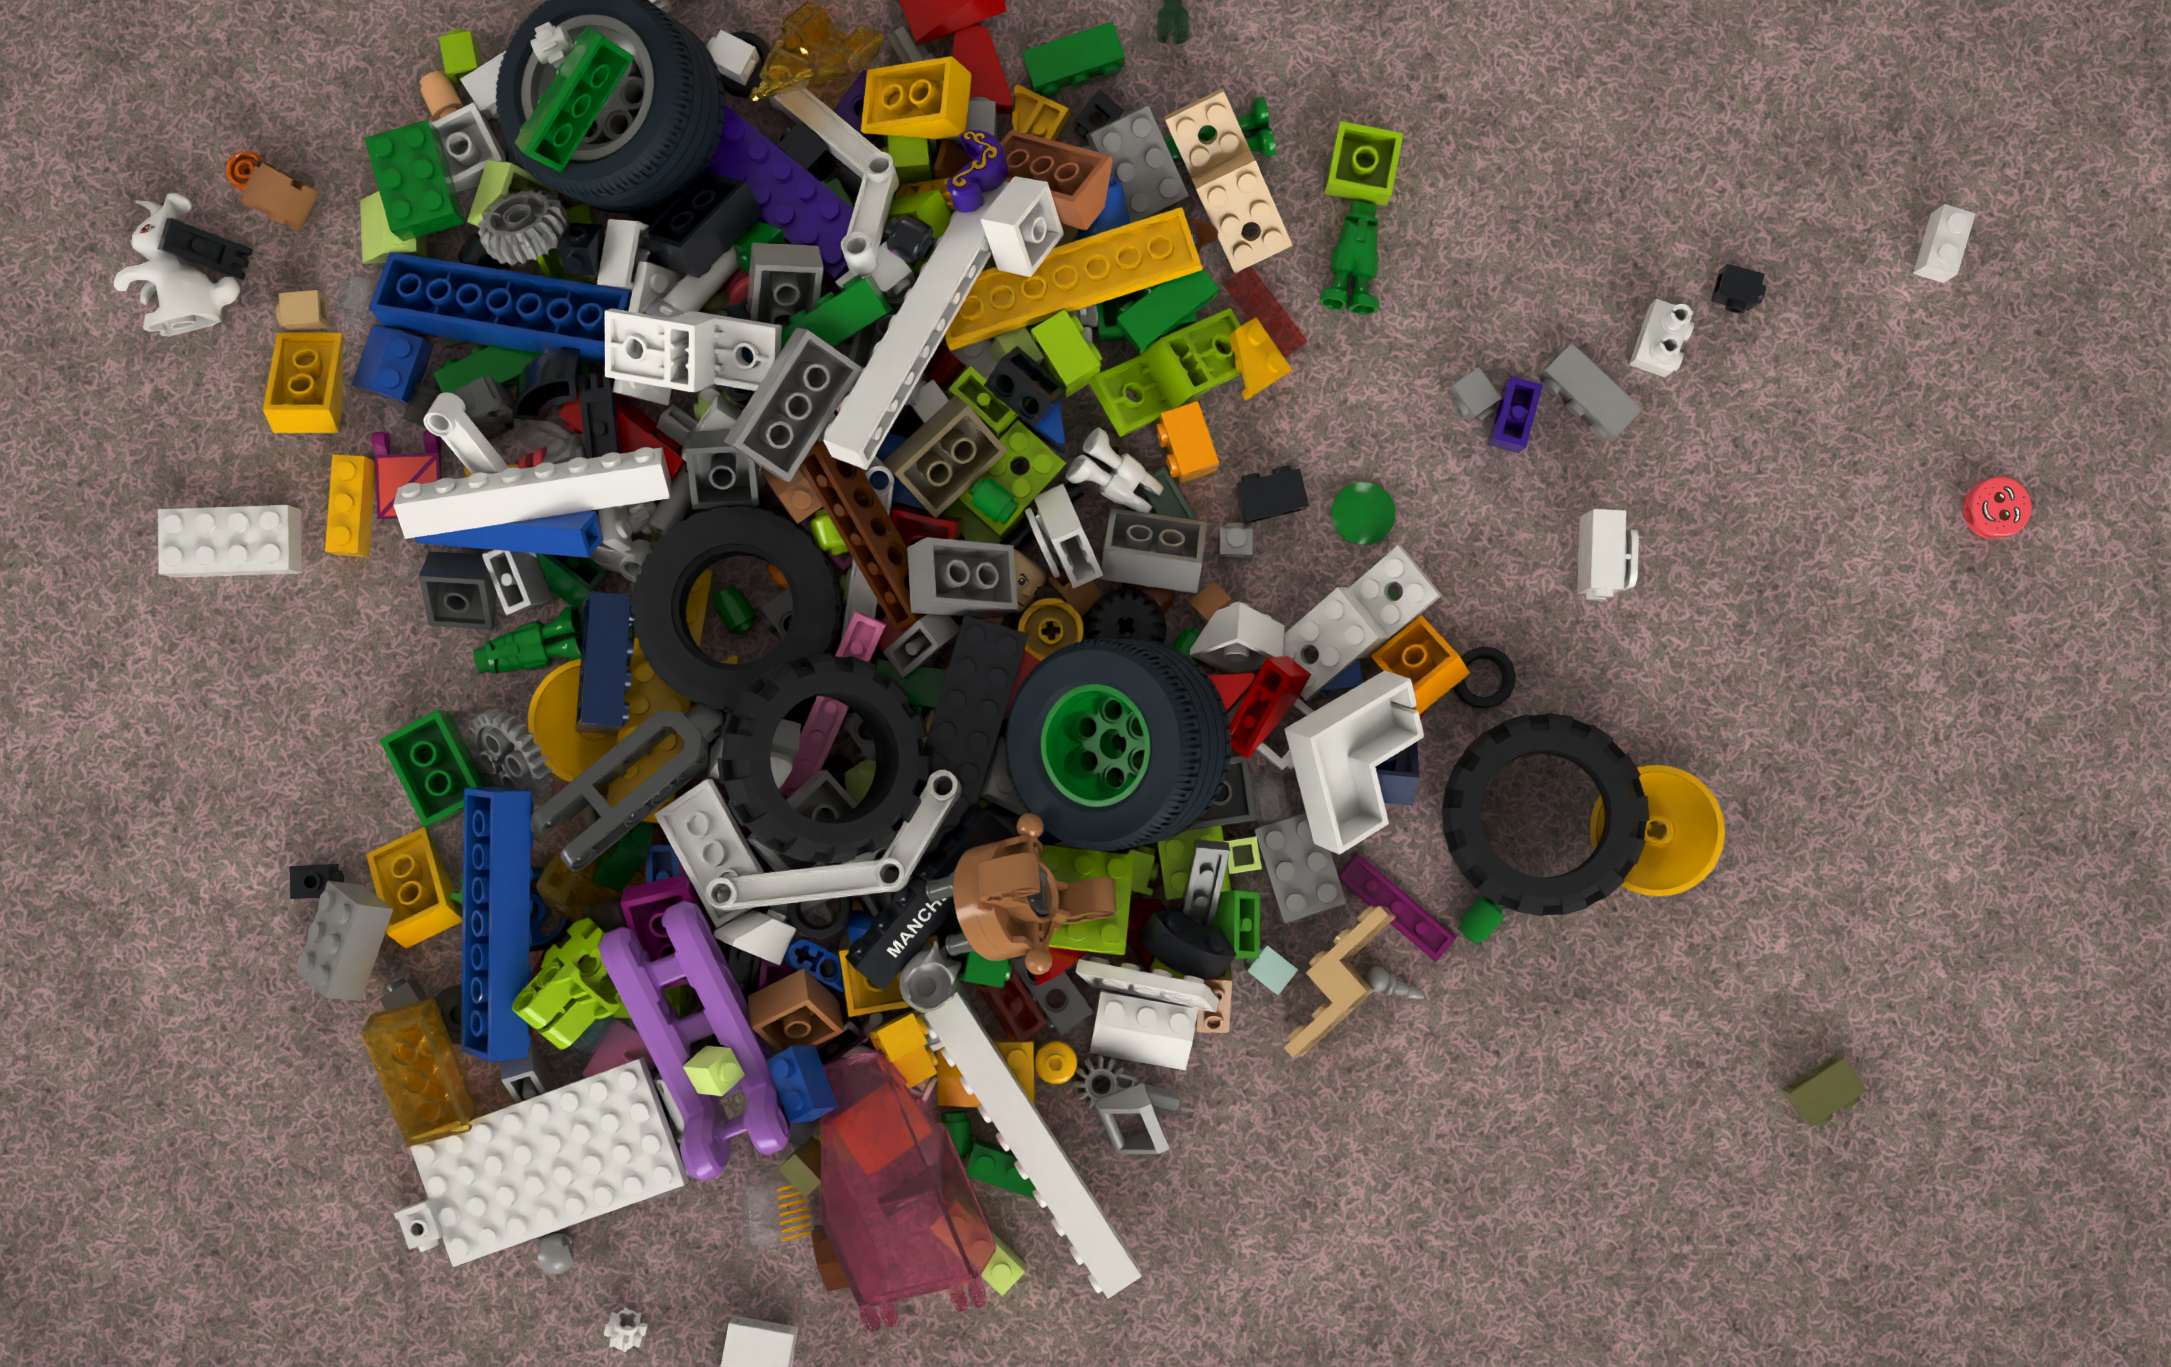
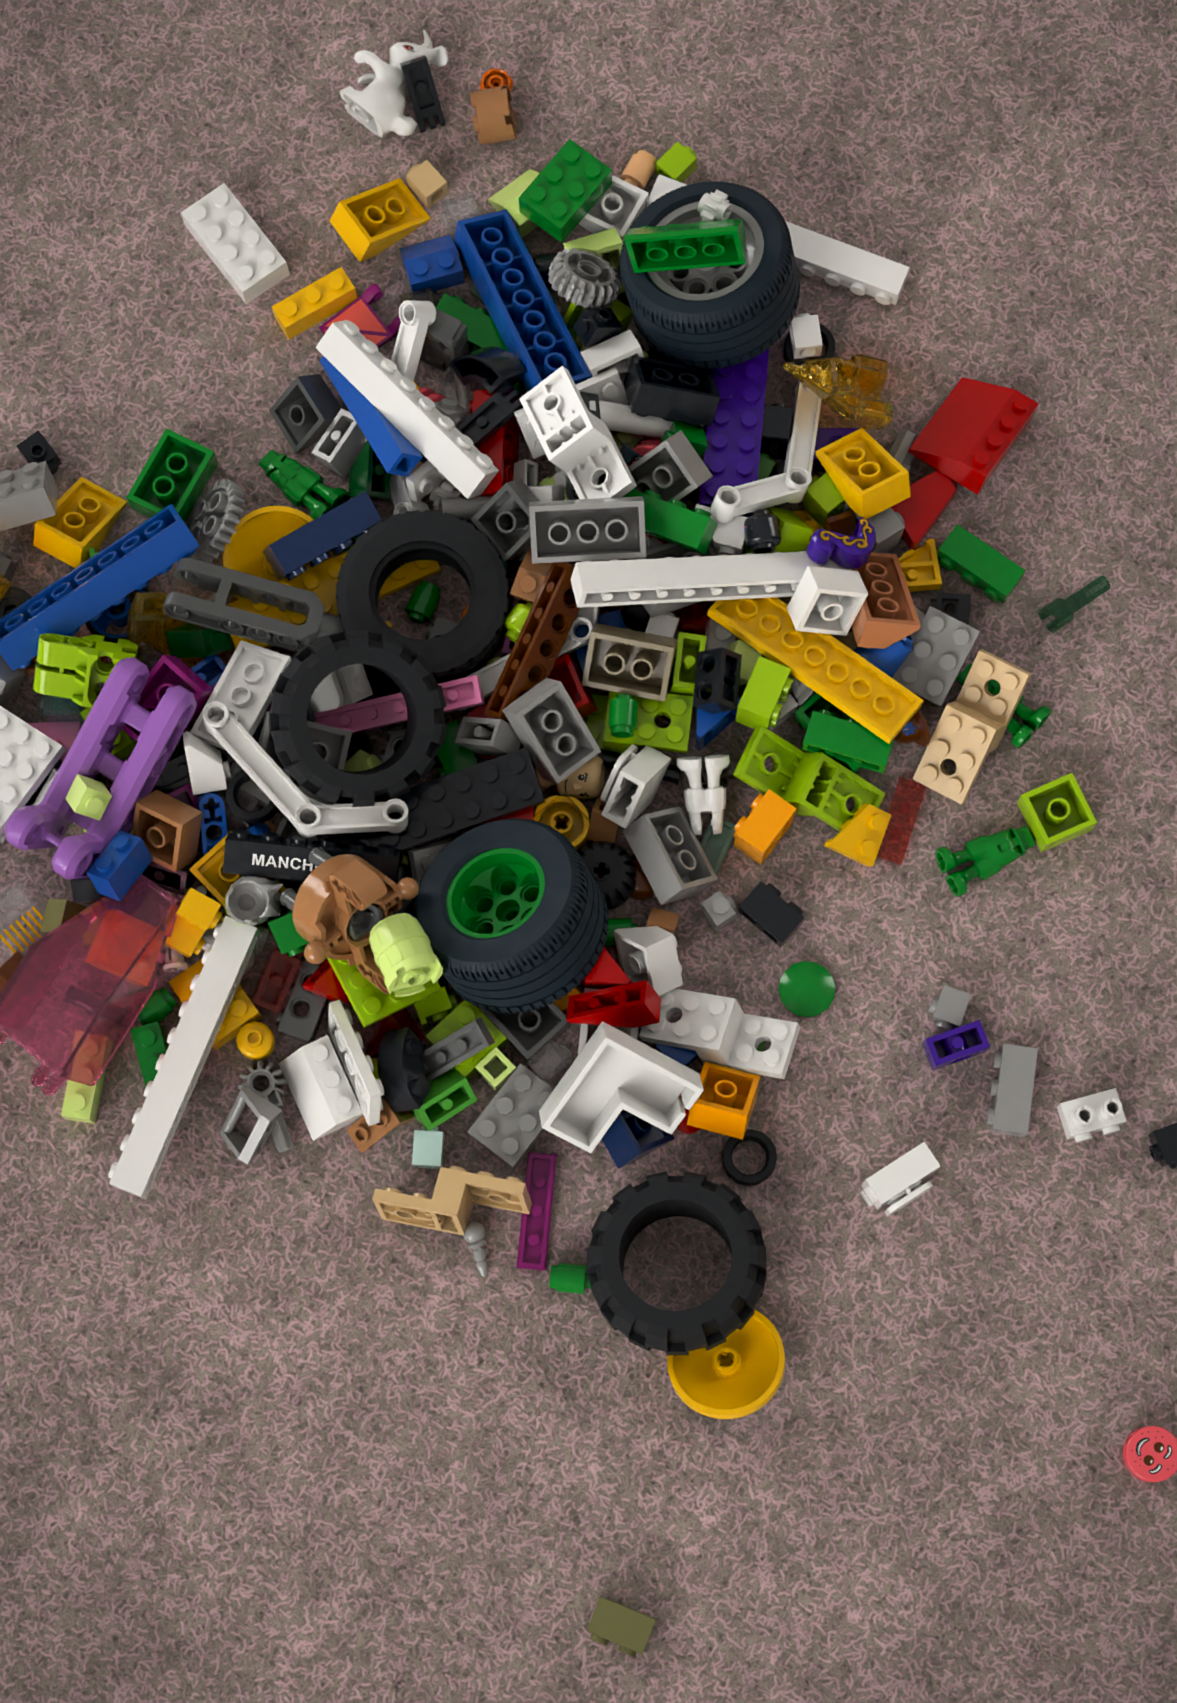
camera: 55 degrees right, 10 degrees down
none -> yellowish green piece [369,913,443,997]

